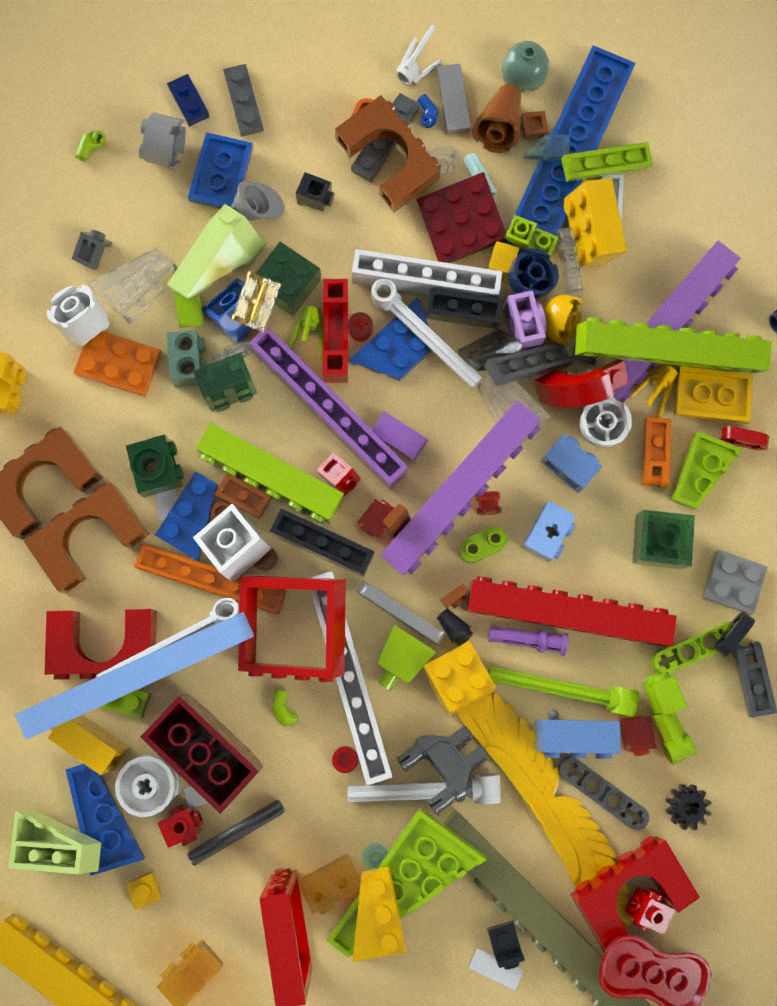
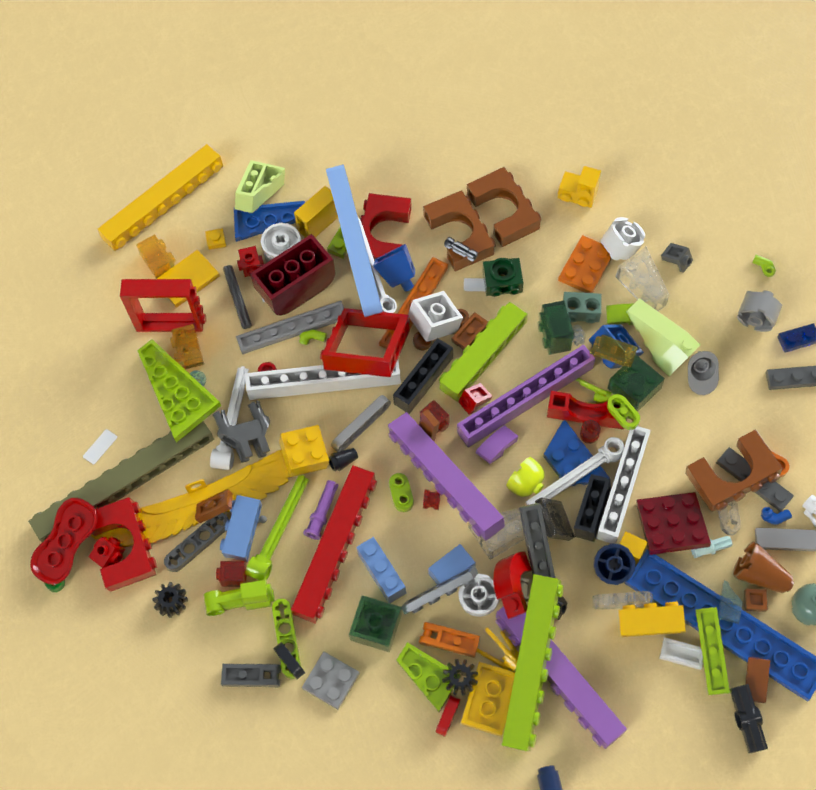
camera: 110 degrees right, 15 degrees down
blue wing [155,471,218,561] -> none
blue plate [188,132,253,209] -> none
black brick [296,172,335,212] -> none
yellow wing [352,867,407,962] -> none
lime torso [377,625,436,691] -> none
dark orange plate [440,583,469,609] -> none
black bracket [487,921,525,970] -> none
lavender brick [503,290,547,353] -> none
lime slope [505,215,559,260] -> none
light blue brick [522,501,576,562] -> none
yellow cylinder [542,294,583,345] -> none
none -> yellow tile [157,249,220,308]
none -> dark orange plate [195,489,233,523]
none -> light grey tile [236,301,344,355]
none -> medium blue brick [356,537,406,604]
none -> blue torso [373,244,416,292]
none -> plate [401,565,479,614]
none -> black gear [442,659,478,696]
none -> axle [444,237,478,262]
none -> neon yellow cylinder [506,457,544,497]
none -> lime plate [607,394,640,430]
none -> black piece [729,684,768,753]
none -> dark orange tile [745,657,770,703]

